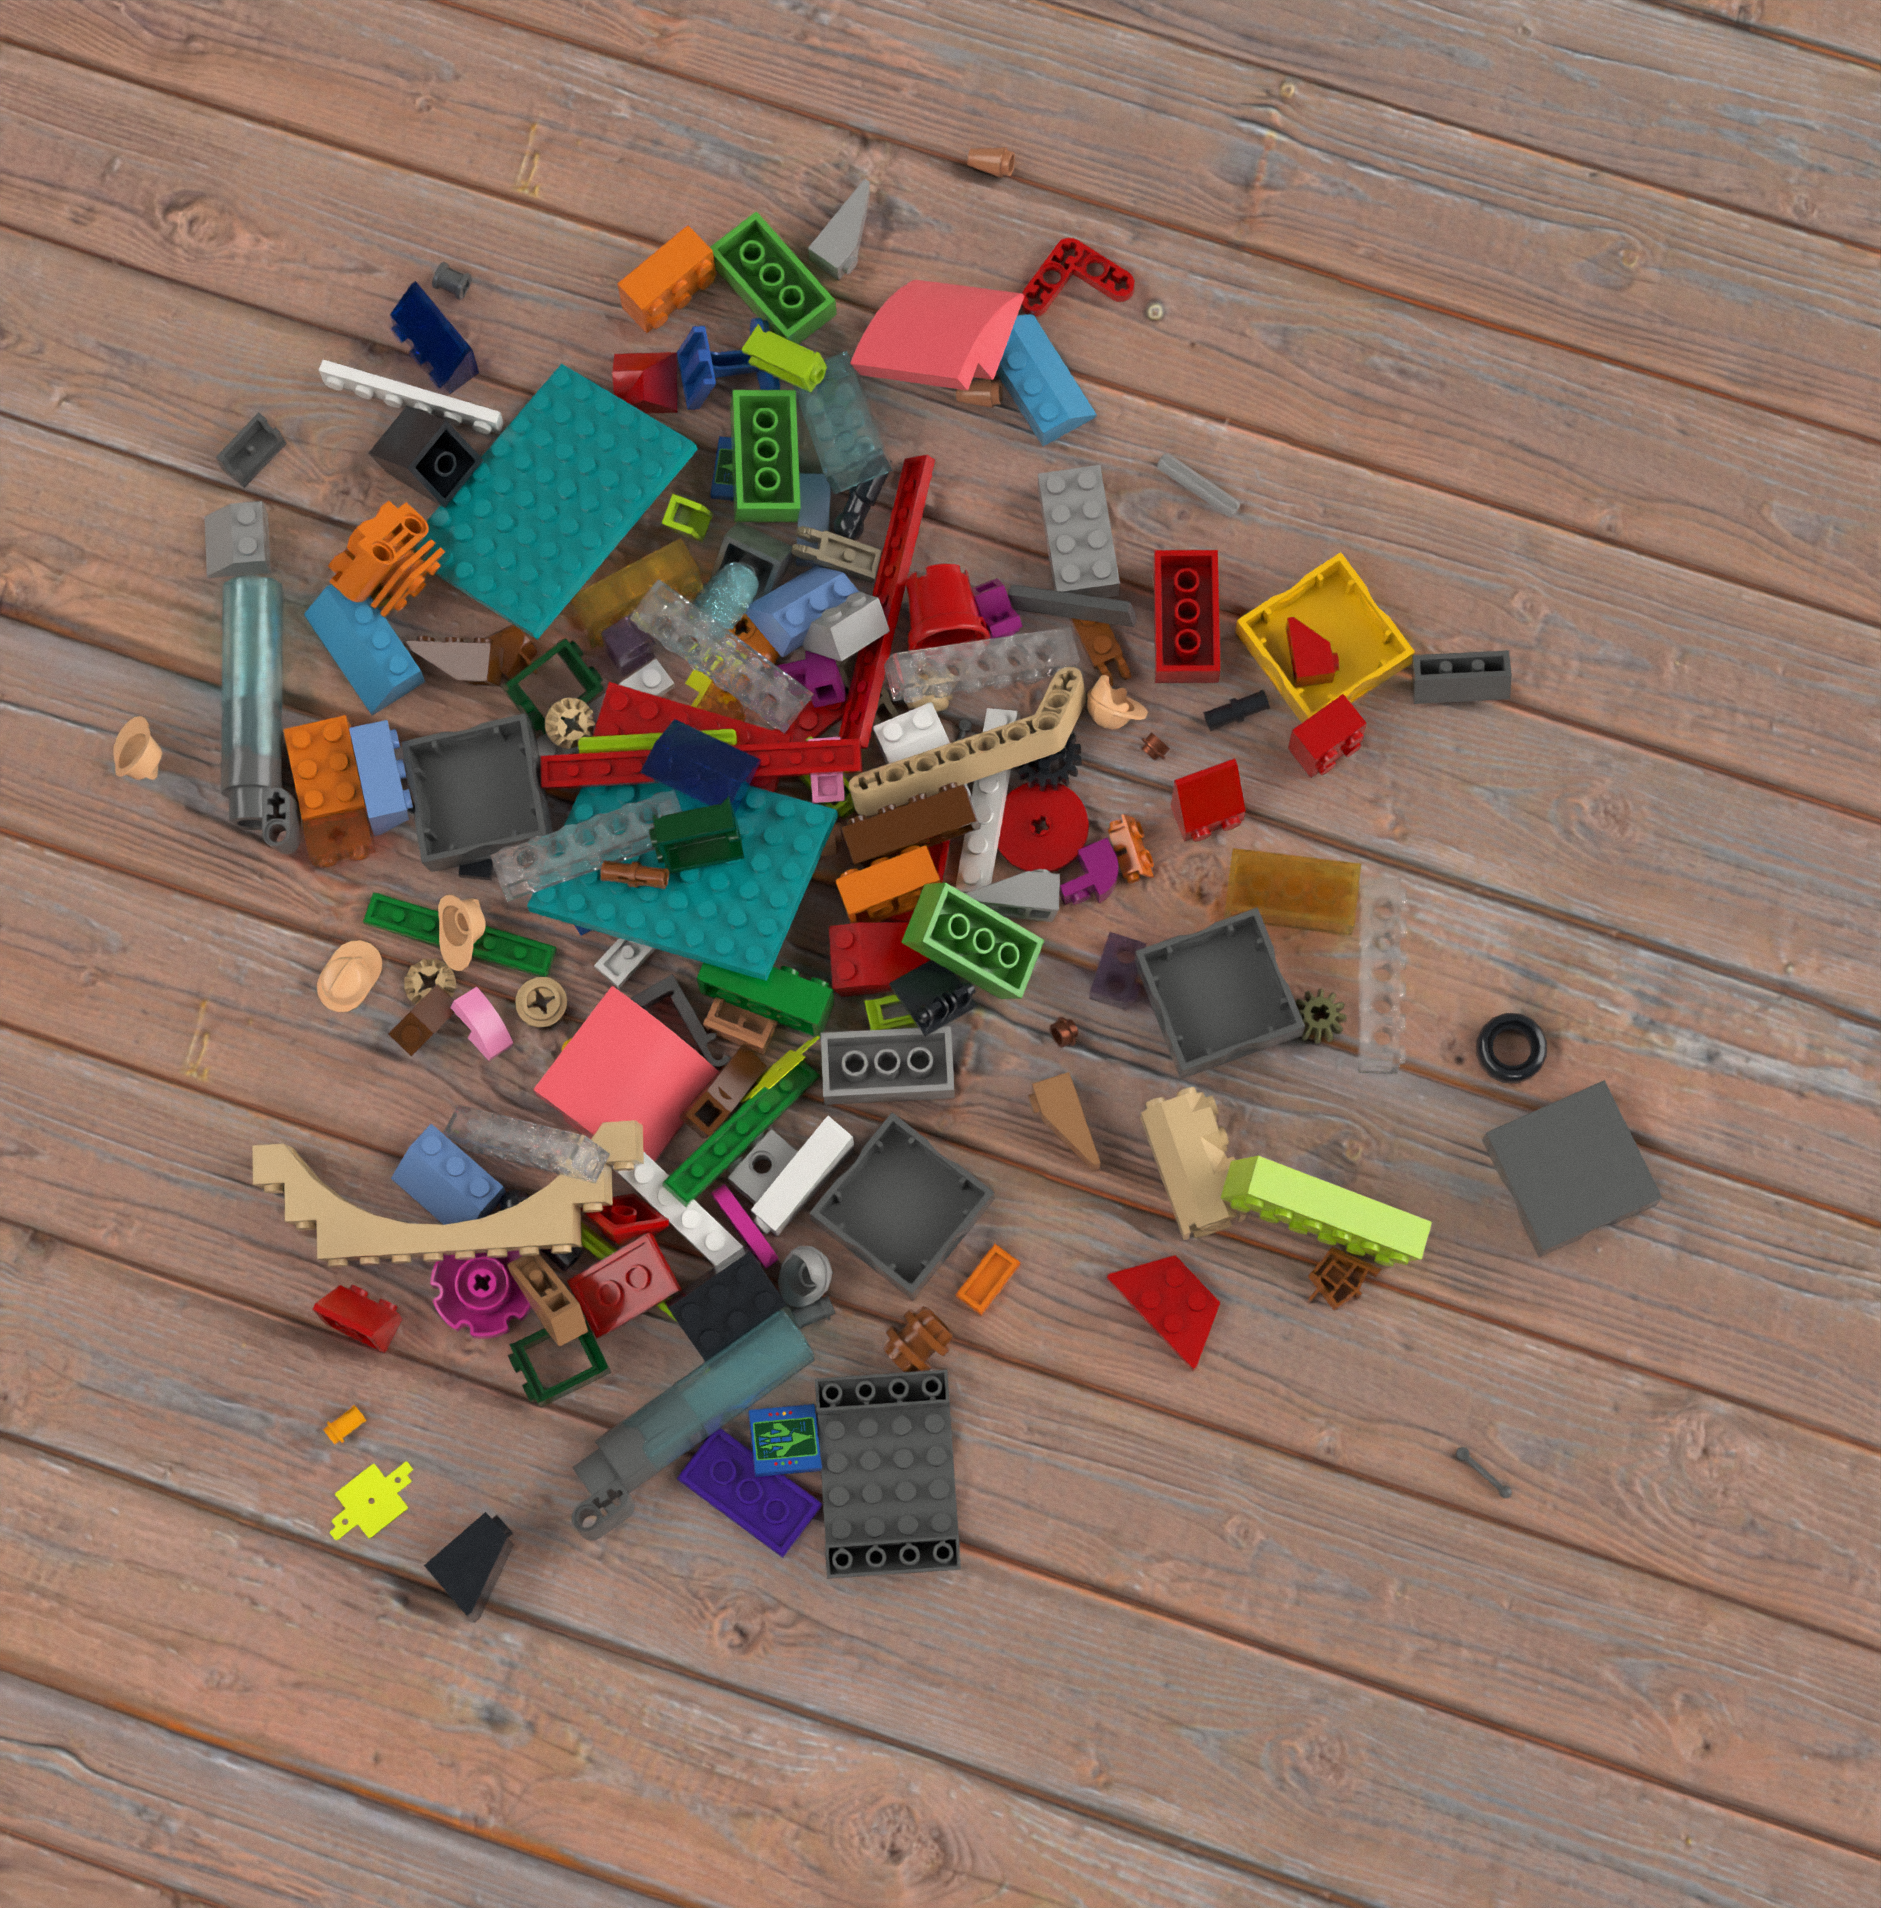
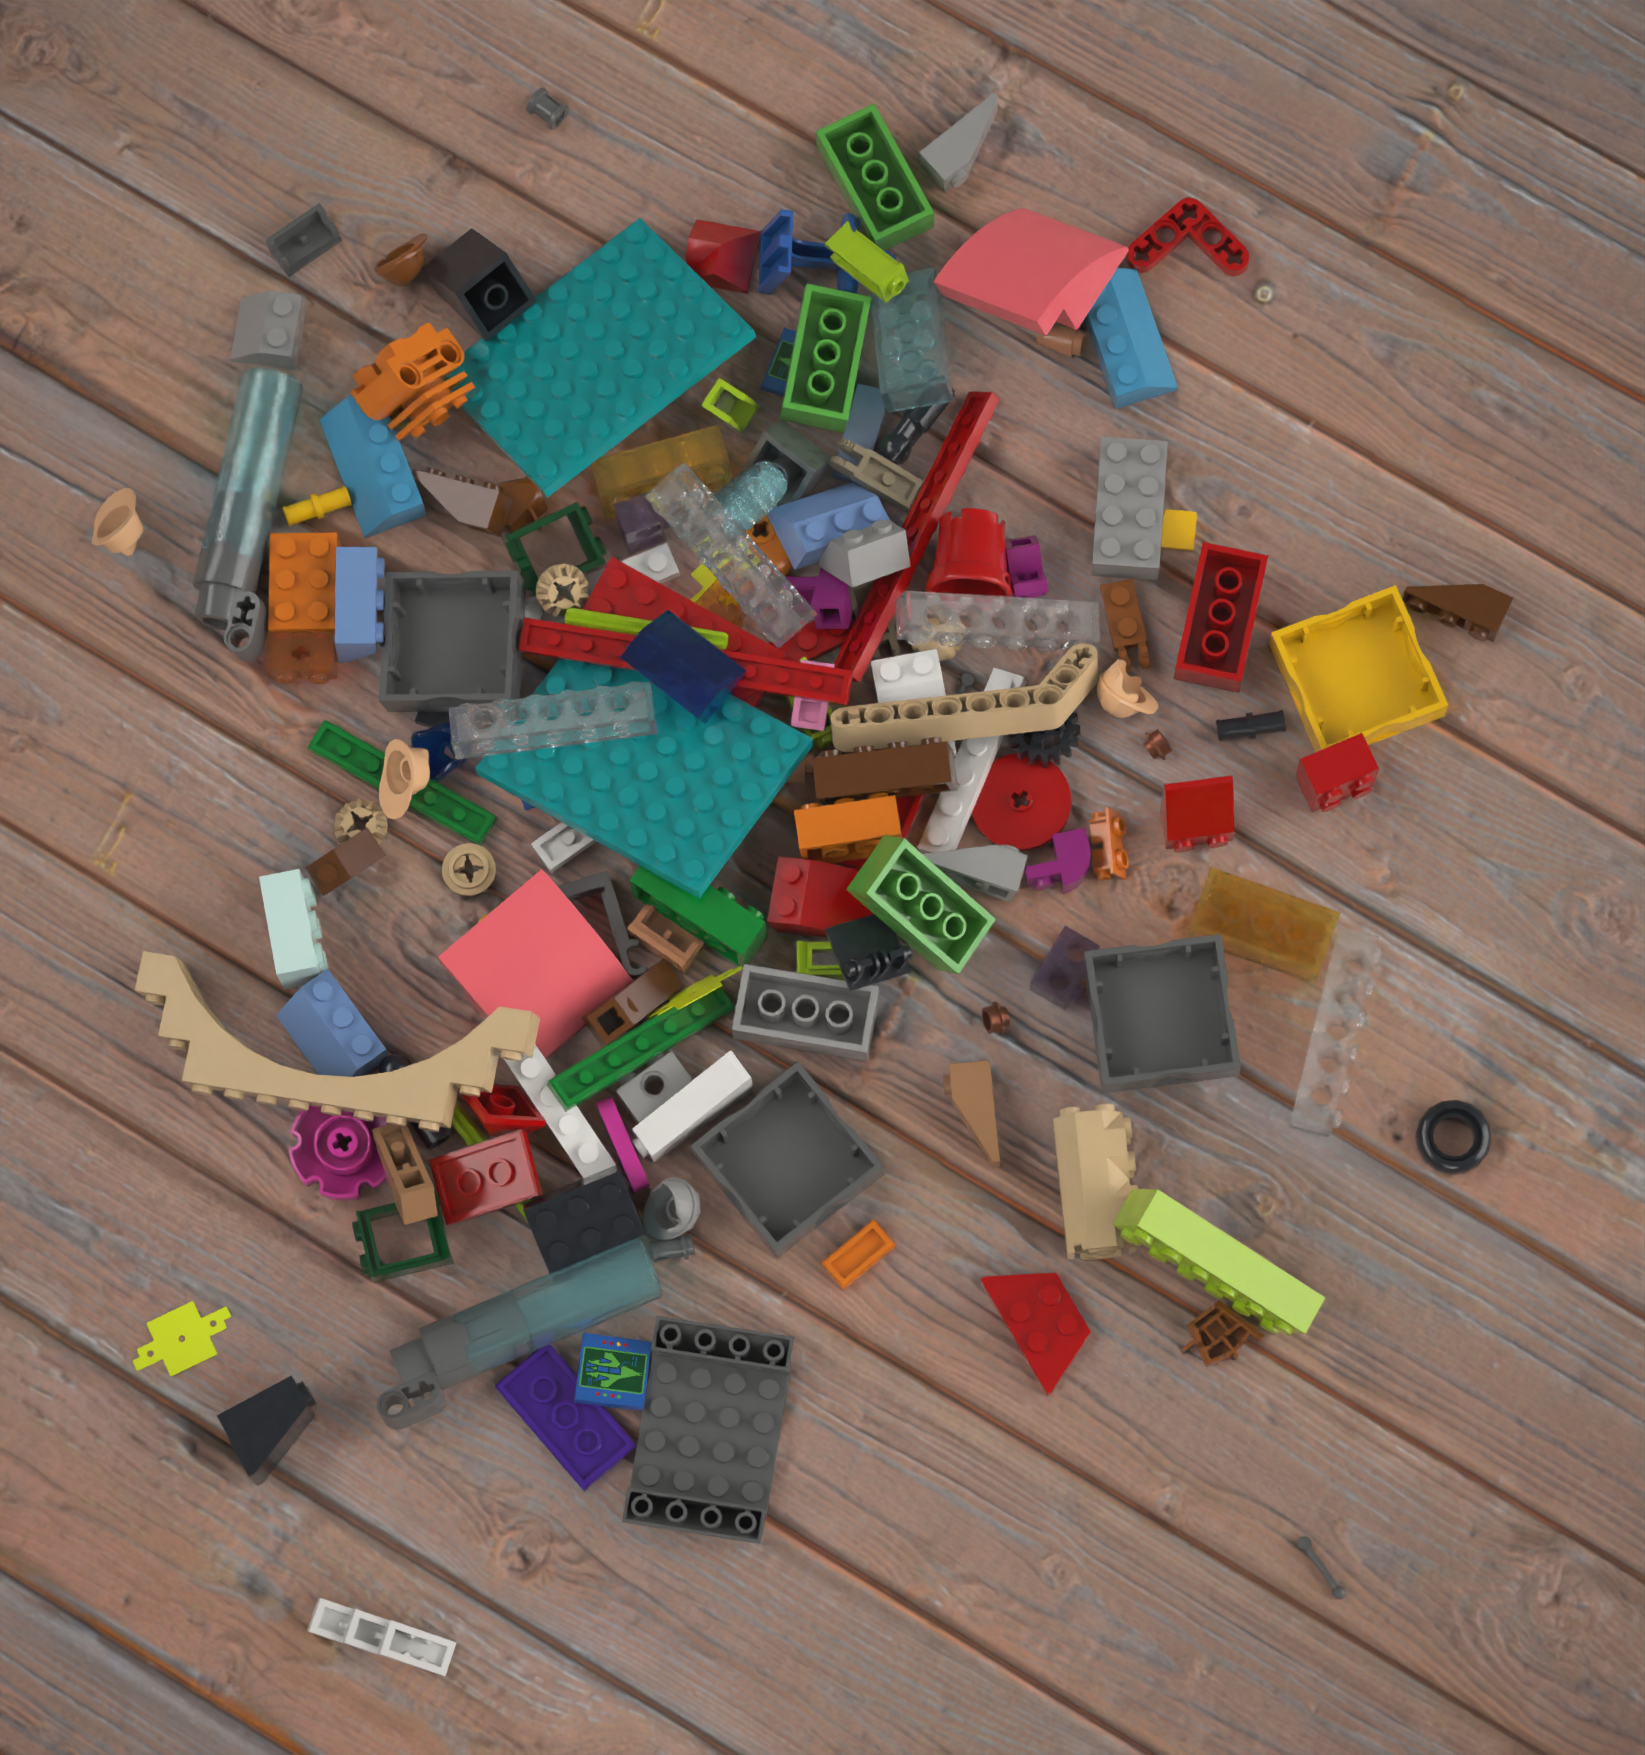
camera: 15 degrees right, 0 degrees up
red slope [312,1284,403,1354] -> none
light nougat piece [317,940,382,1012] -> none
white plate [319,360,503,434] -> none
light orange pin [323,1405,367,1445] -> none
clear blue slope [390,281,480,394] -> none
clear brick [443,1105,610,1183] -> none
bright pink slope [450,986,513,1061] -> none
dark orange pin [601,860,669,889] -> none
orange brick [617,225,716,334] -> none
dark green window [649,796,744,874] -> none
dark orange piece [883,1306,953,1372] -> none
nougat cone [967,147,1015,178] -> none
dark grey tile [1008,585,1137,627] -> none
light grey axle [1157,453,1240,517] -> none
red slope [1285,617,1340,687] -> none
olive gear [1295,988,1347,1045] -> none
dark grey brick [1412,650,1512,704] -> none
dark grey tile [1482,1080,1662,1258] -> none
none -> light aqua brick [259,869,328,990]
none -> yellow pin [282,486,352,527]
none -> white slope [307,1598,457,1676]
none -> dark orange hat [374,233,427,286]
none -> clear blue hair [411,723,472,782]
none -> yellow slope [1161,509,1197,551]
none -> reddish brown slope [1402,584,1513,642]

